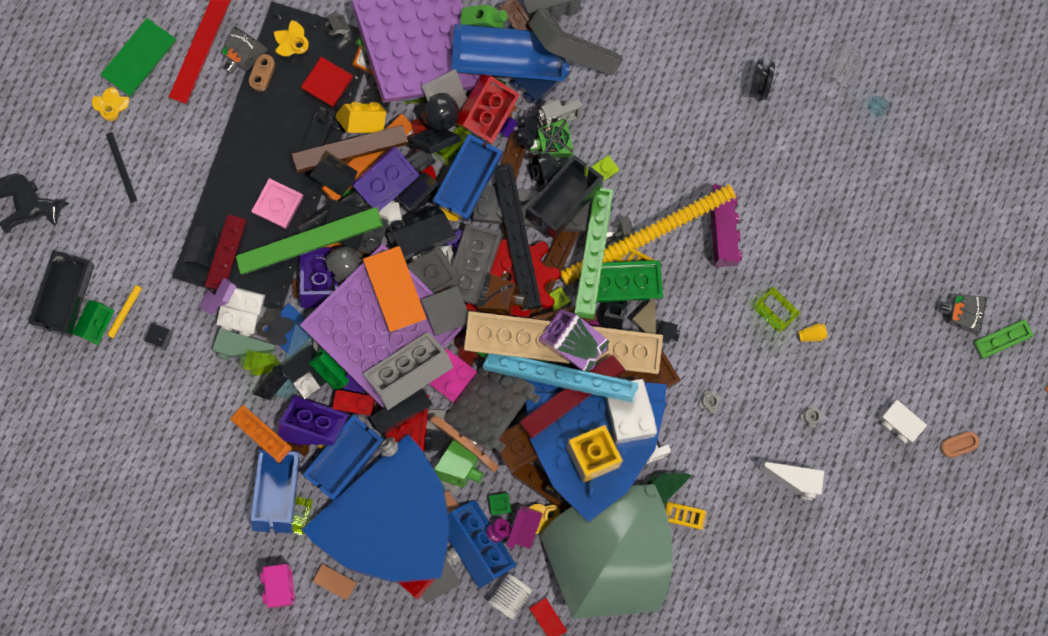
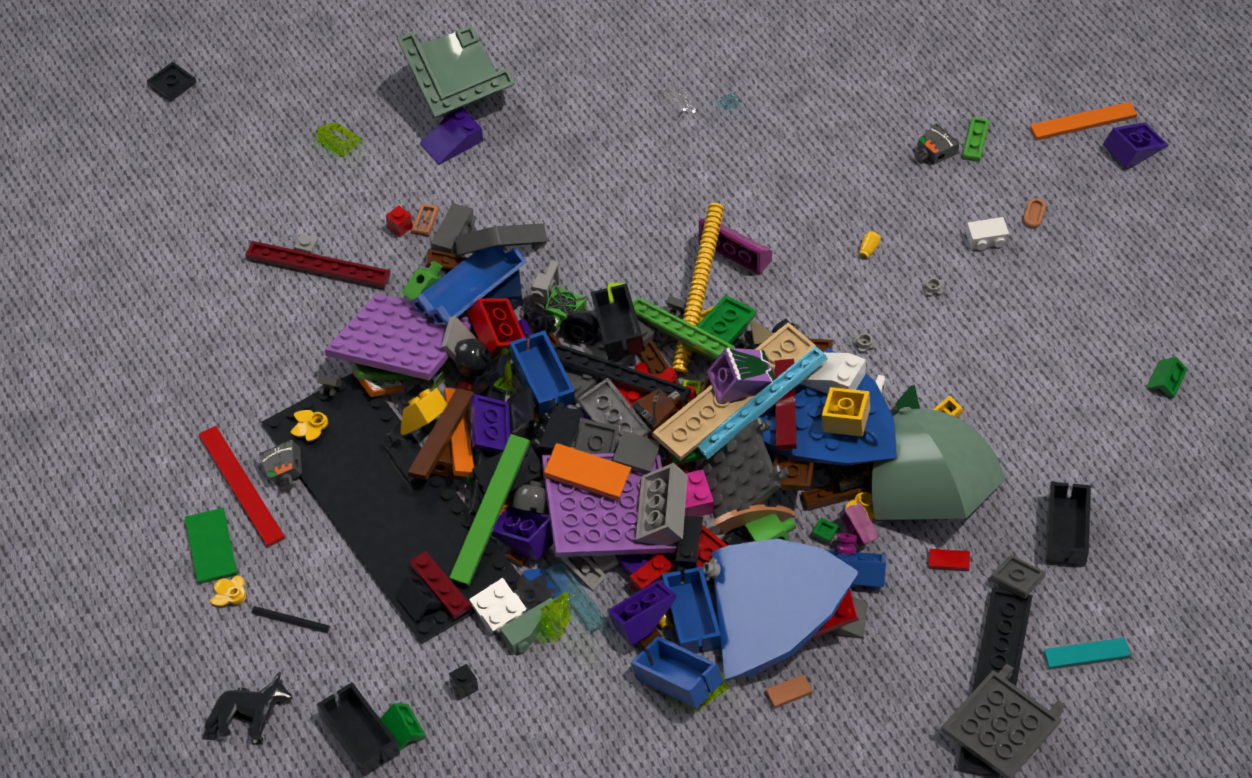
camera: 45 degrees left, 25 degrees down
yellow bar [107,285,142,339] -> none
medium lavender tile [199,278,236,314] -> none
orange tile [230,405,292,463] -> none
medium nougat plate [249,54,275,92] -> none
bright pink tile [251,178,304,229] -> none
black hinge [253,365,288,401] -> none
dark pink brick [260,564,295,609] -> none
black slope [282,345,327,399] -> none
red tile [301,57,353,108] -> none
green panel [309,348,349,391] -> none
black panel [310,151,358,196] -> none
white piece [488,573,533,620] -> none
black wheel [750,59,775,101] -> none
clear neon green tile [753,286,801,334] -> none
white slope [760,462,824,500] -> none

